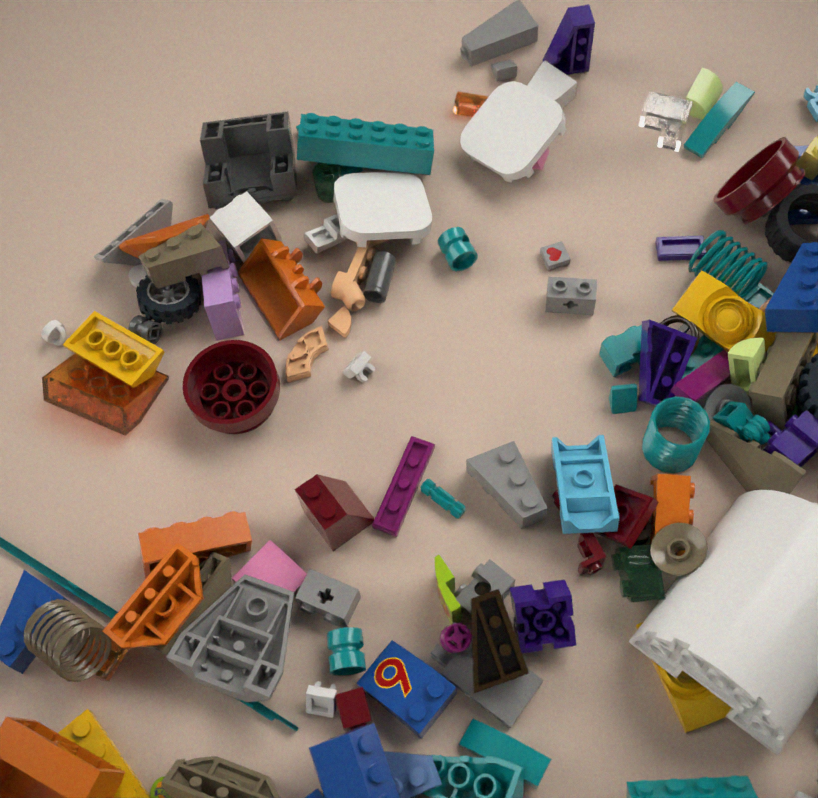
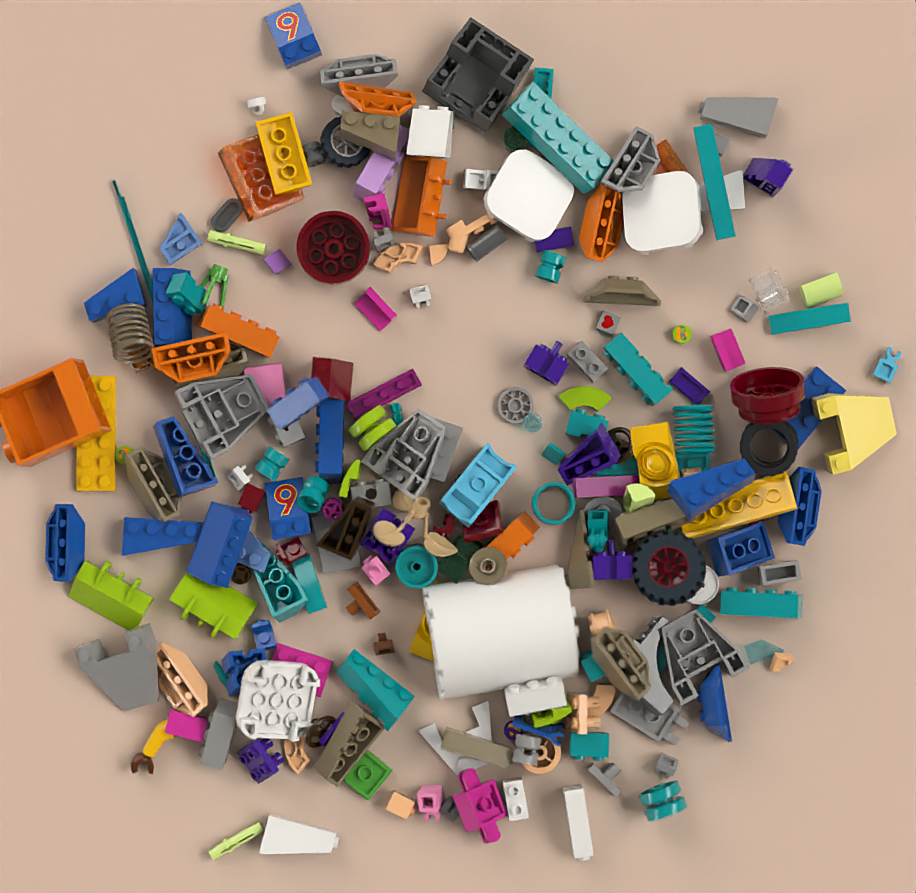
camera: 35 degrees right, 25 degrees up
none -> blue slope [152,268,192,347]
none -> blue wedge [153,417,218,498]
none -> medium blue wing [159,213,202,265]
none -> teal brick [166,272,210,315]
none -> bright green plant [200,264,229,307]
none -> yellowish green pin [207,229,266,255]
none -> dark grey tile [211,198,244,232]
none -> medium lavender slope [264,249,291,275]
none -> slope [265,2,322,70]
none -> wedge [267,377,329,430]
none -> dark red bracket [276,537,308,566]
none -> teal wheel [297,476,330,513]
none -> blue wedge [315,399,344,484]
none -> dark orange tile [346,581,381,620]
none -> lime wheel [348,405,397,452]
none -> dark pink panel [355,286,397,331]
none -> light grey wedge [361,409,447,501]
none -> bright pink brick [361,555,391,586]
none -> dark pink hinge [364,193,392,230]
none -> light grey tile [373,227,396,252]
none -> tan plant [373,489,458,557]
none -> reddish brown tile [373,633,395,656]
none -> teal wheel [395,543,439,588]
none -> light grey wheel [498,387,533,423]
none -> dark purple brick [523,341,569,386]
none -> clear light blue plate [523,413,542,432]
none -> dark purple tile [534,226,574,253]
none -> lime tile [558,386,612,411]
none -> orange wedge [579,184,624,262]
none -> dark tan wedge [583,276,661,306]
none -> light grey wedge [601,126,660,192]
none -> teal wedge [603,332,673,406]
none -> lime tile [672,324,692,344]
none -> teal tile [693,124,736,241]
none -> dark pink panel [710,329,745,372]
none -> light grey slope [730,294,759,323]

